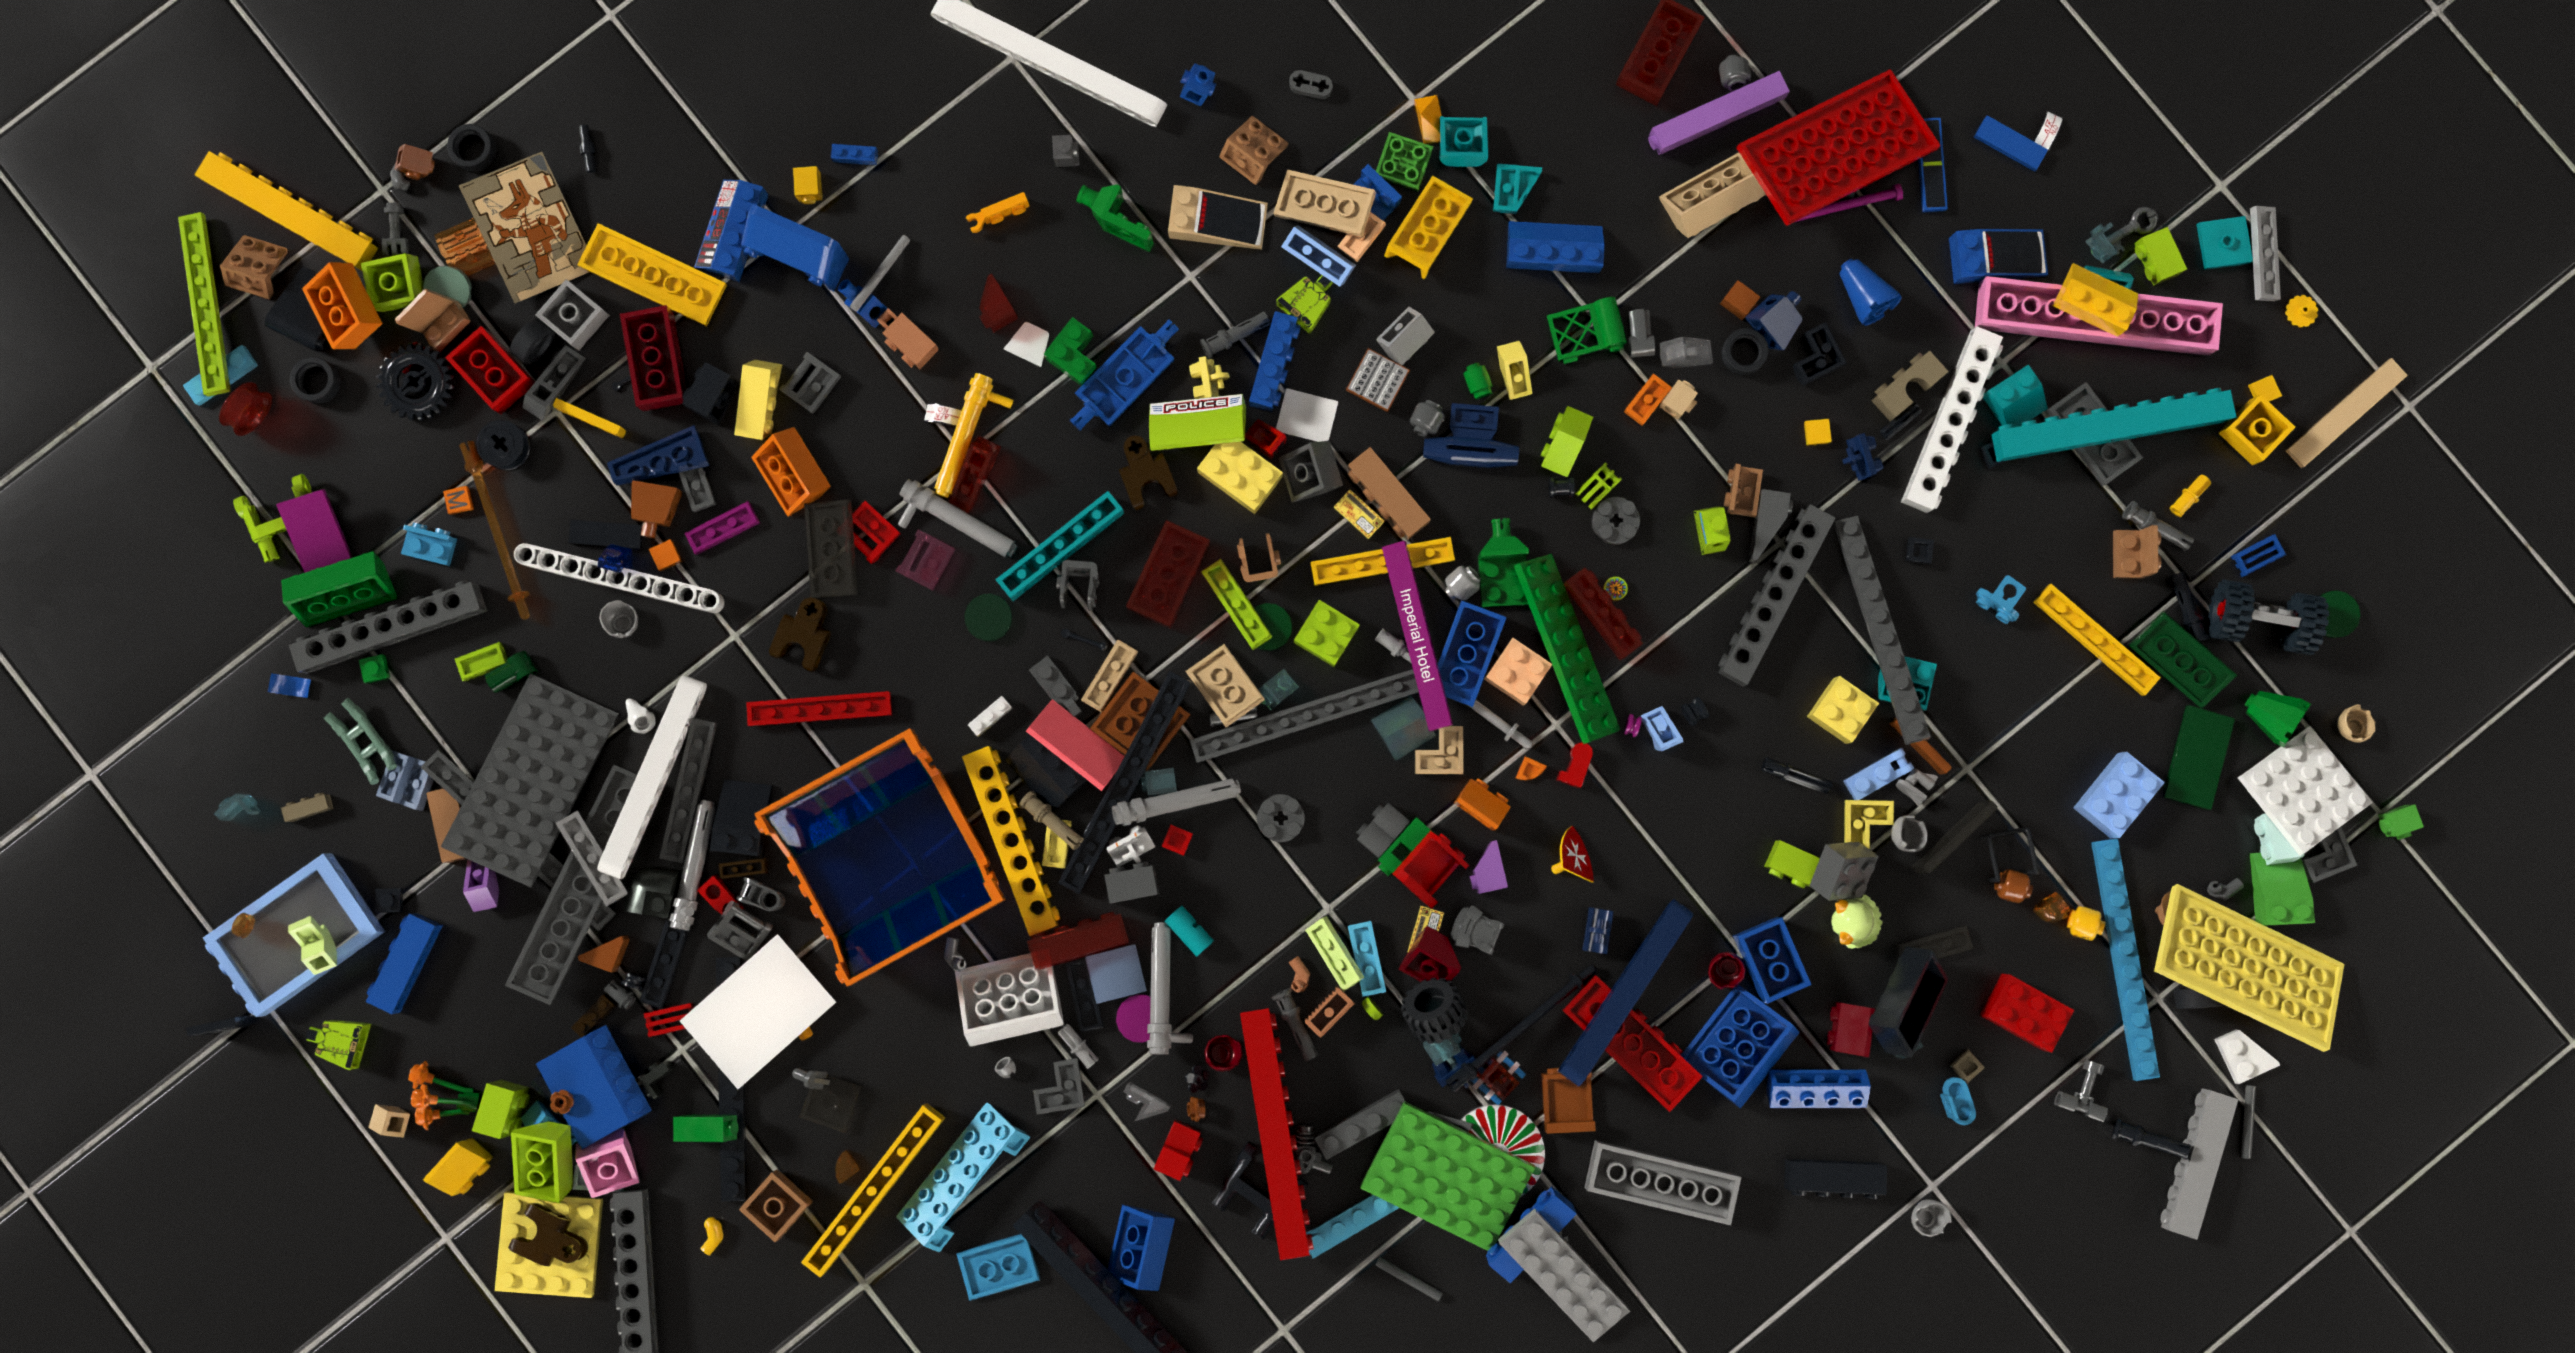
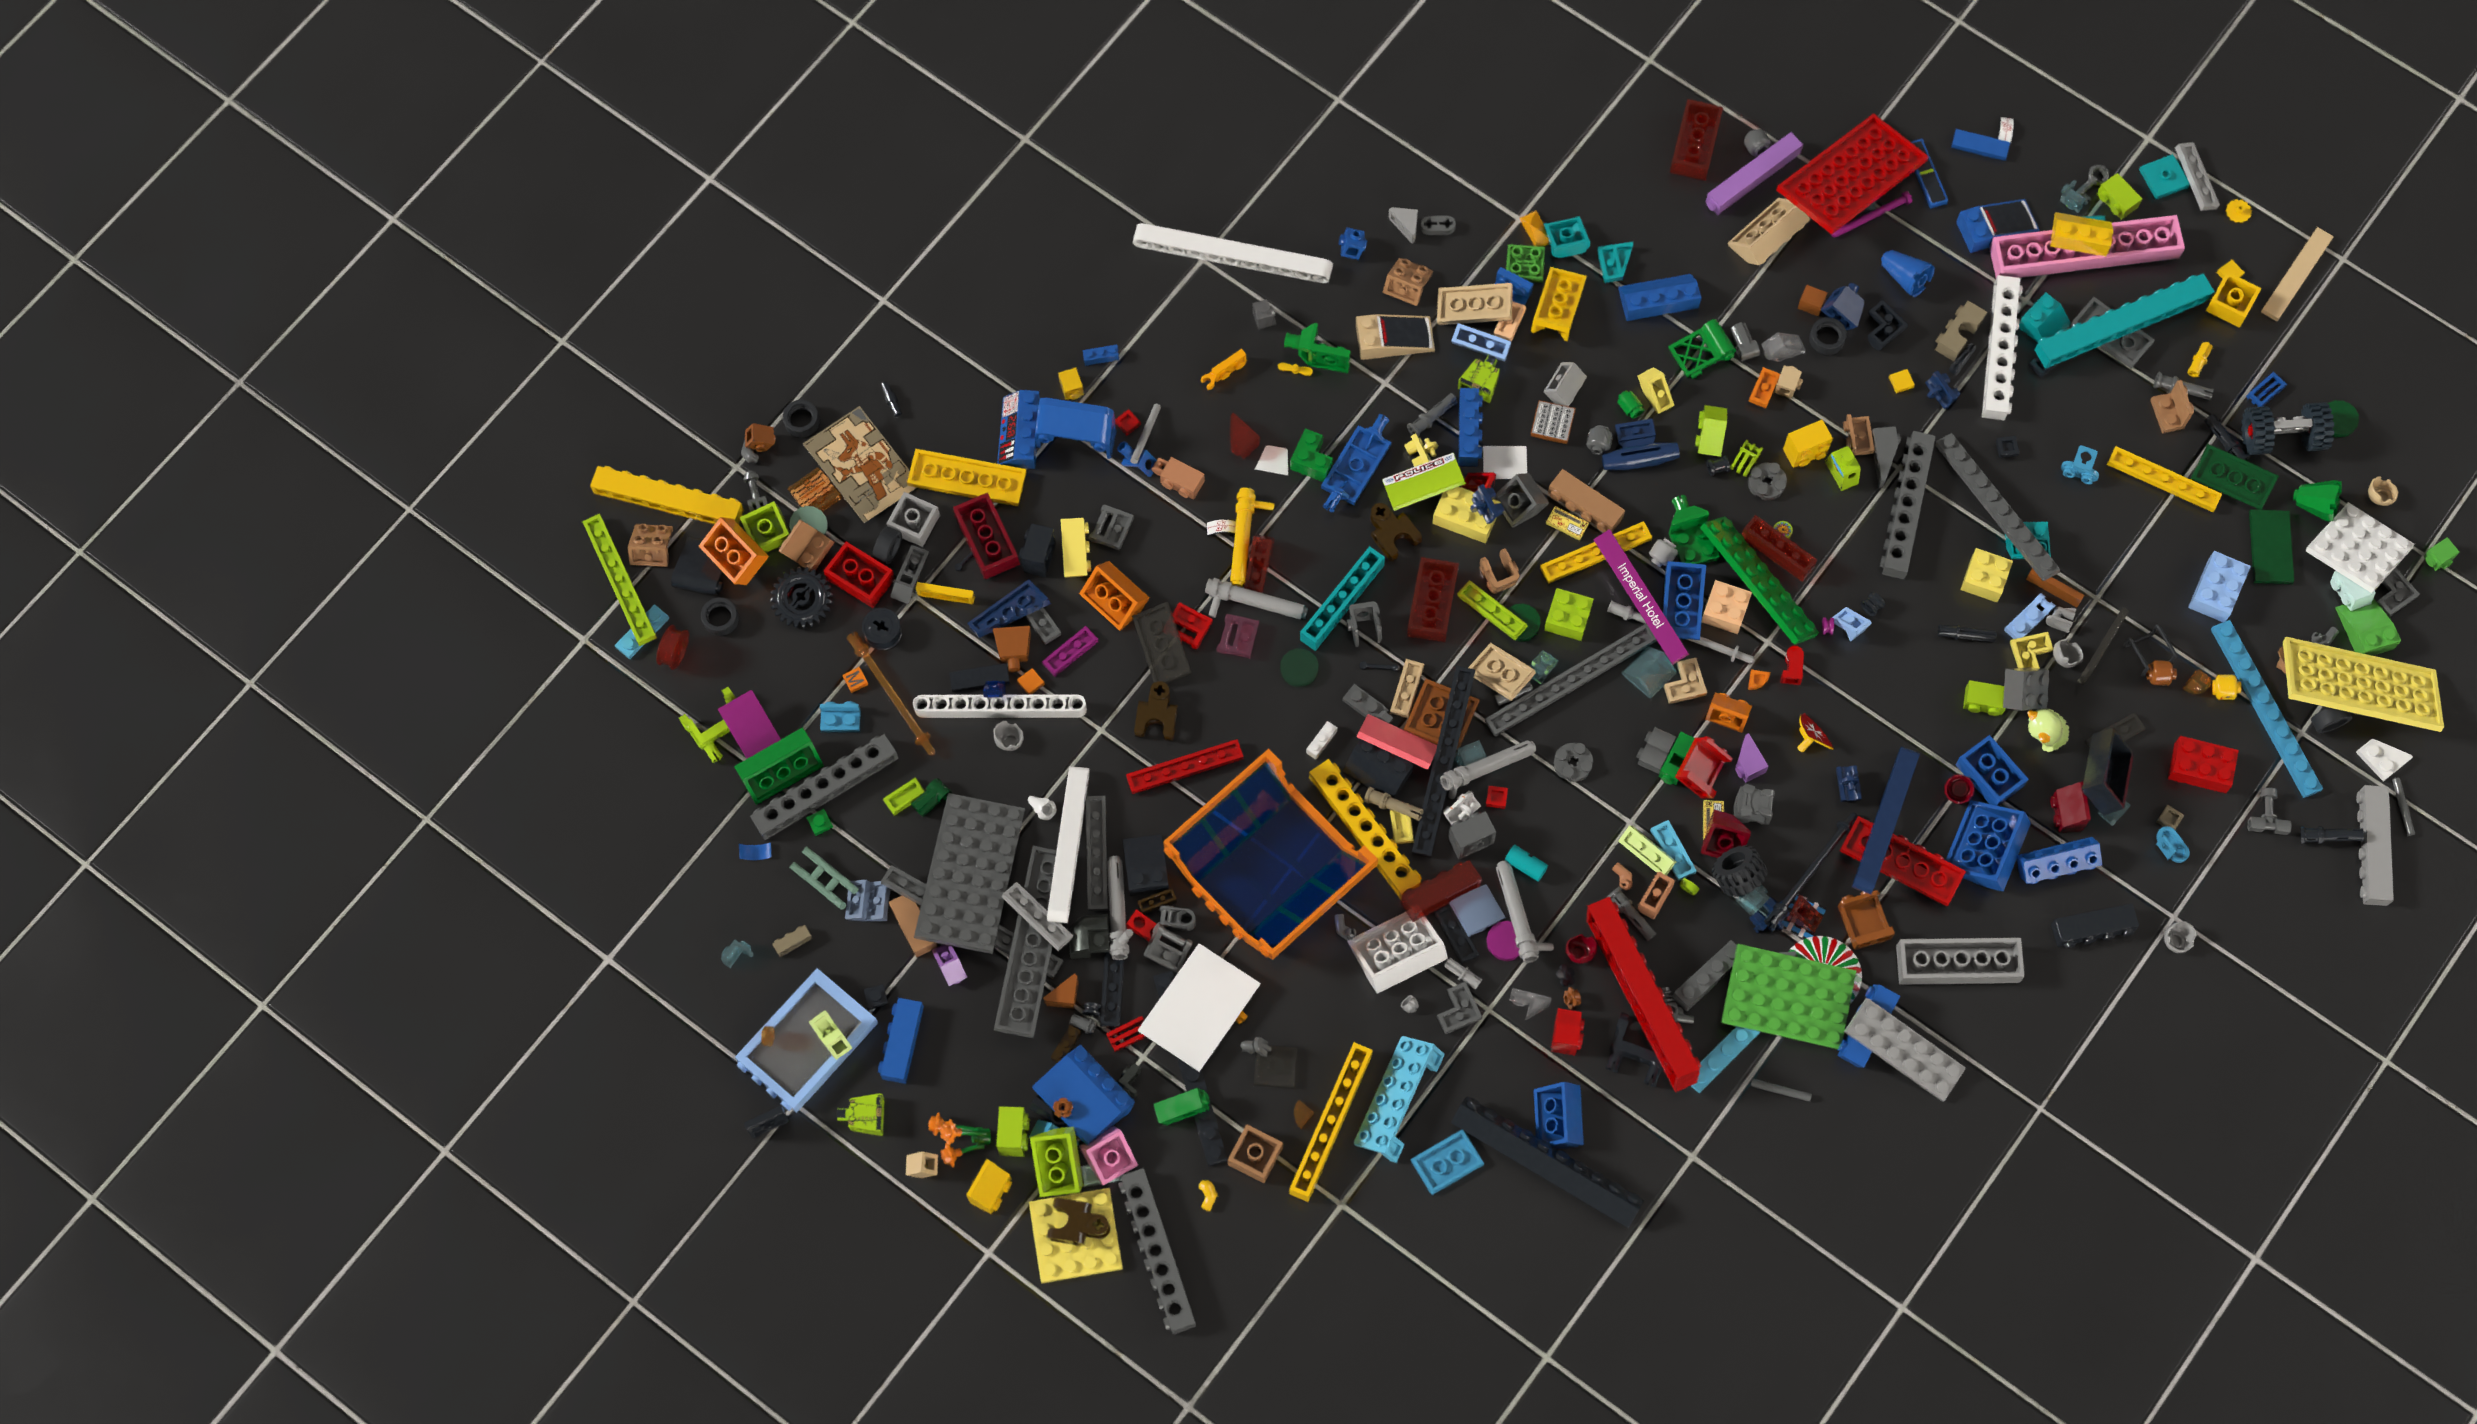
camera: 10 degrees left, 15 degrees down
none -> red tile [1115,409,1141,436]
none -> yellow piece [1278,363,1313,376]
none -> light grey slope [1389,207,1418,243]
none -> dark blue hips [1470,484,1504,524]
none -> yellow brick [1783,420,1833,468]

